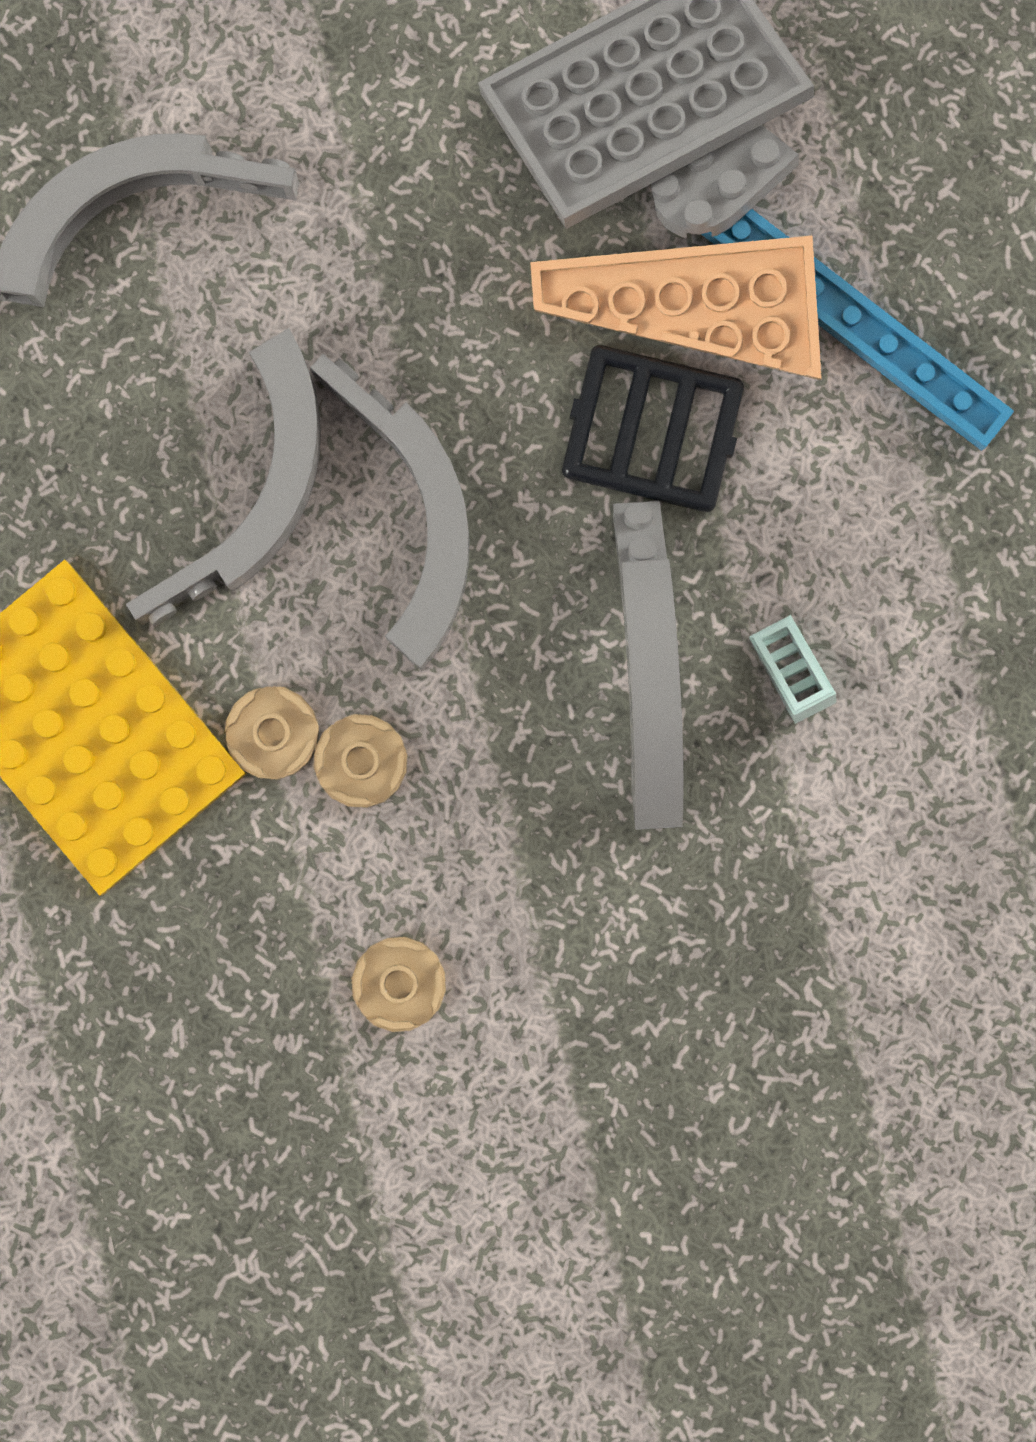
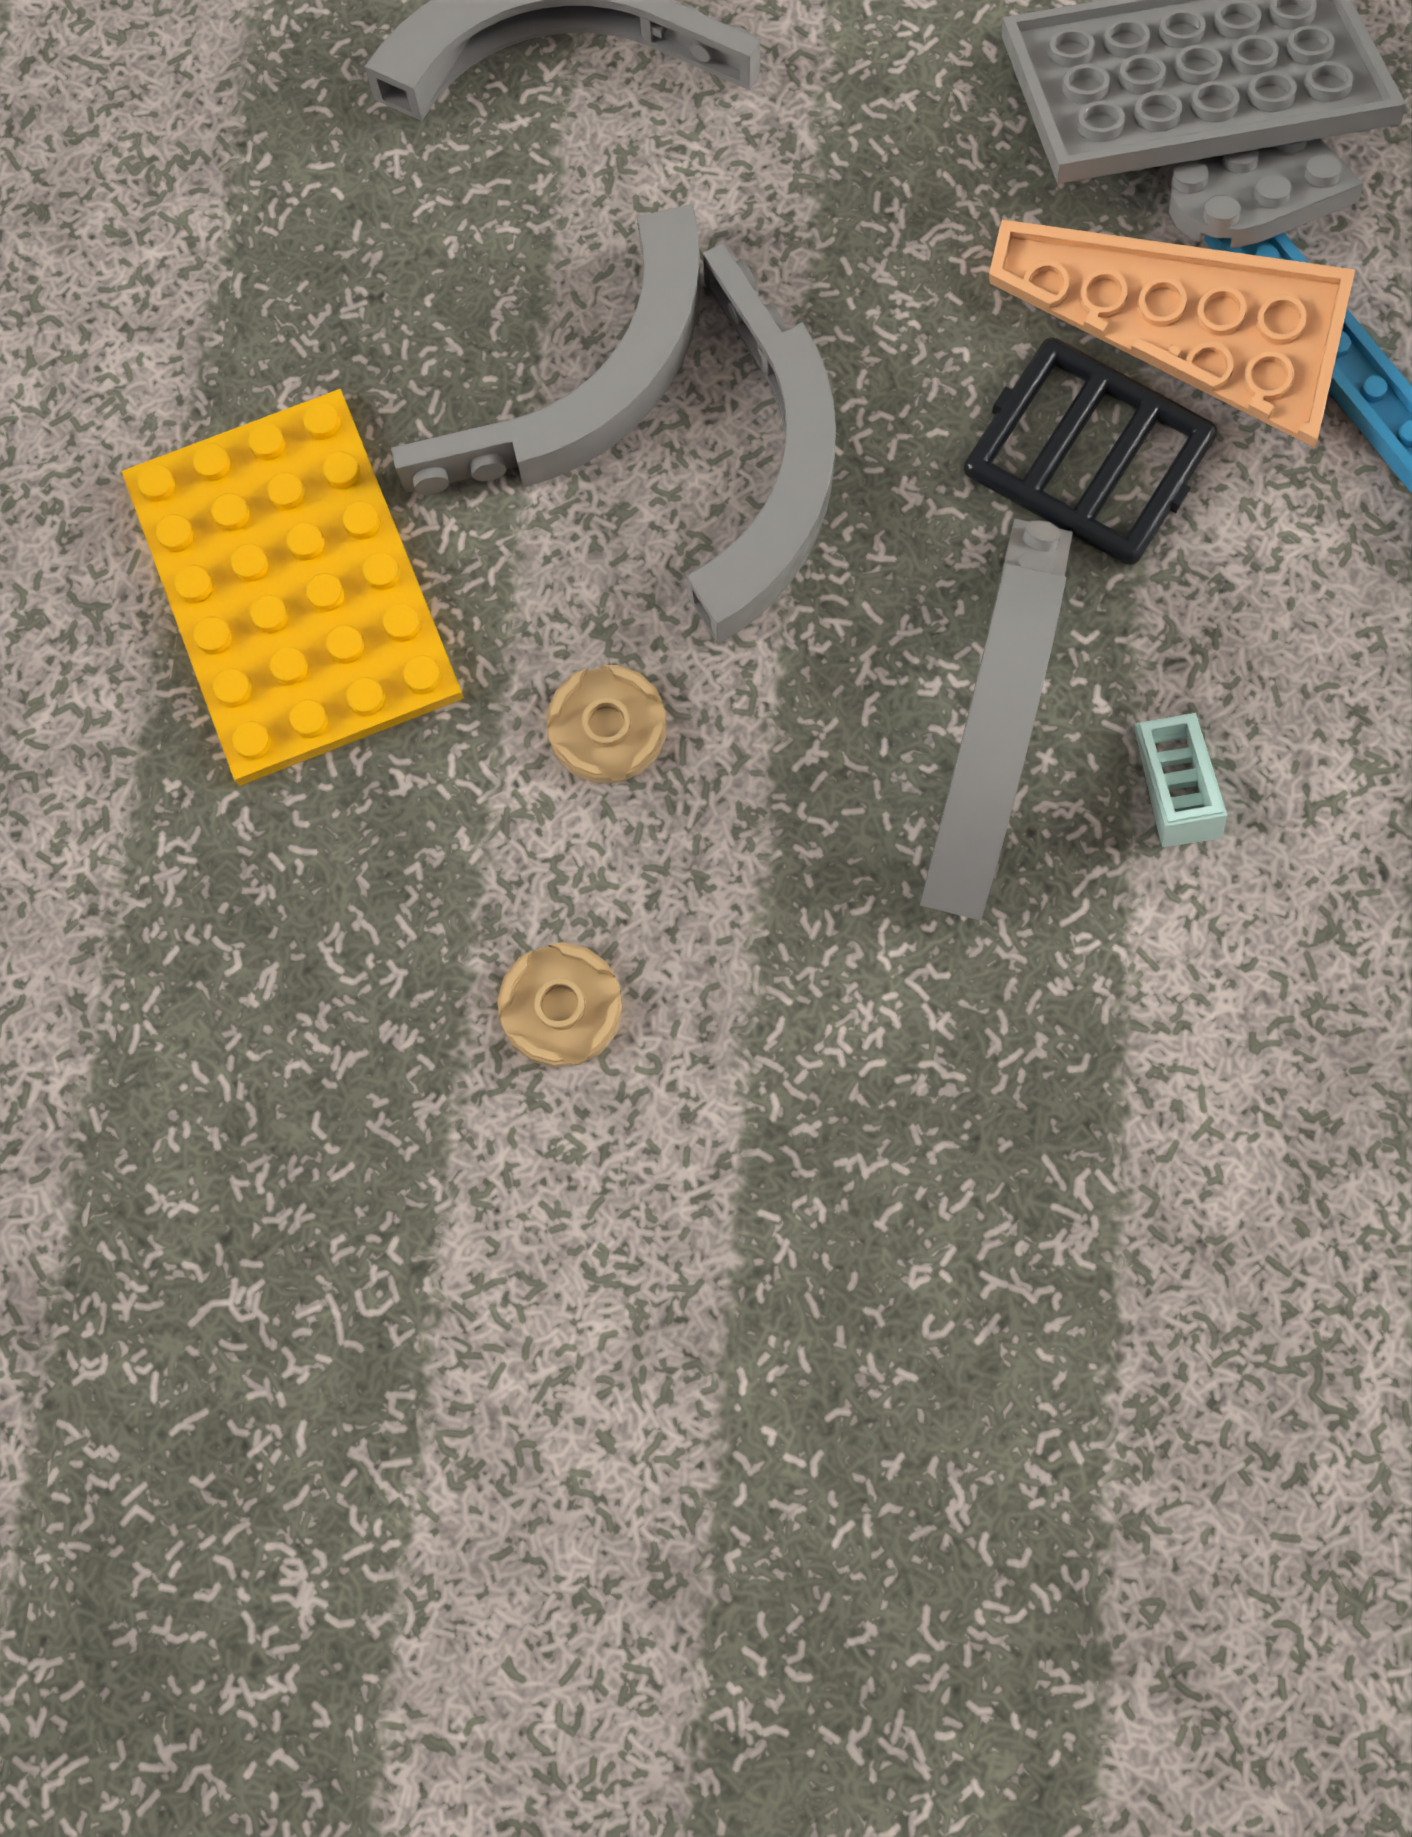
camera: 25 degrees right, 10 degrees down
tan tile [225,686,319,780] -> none

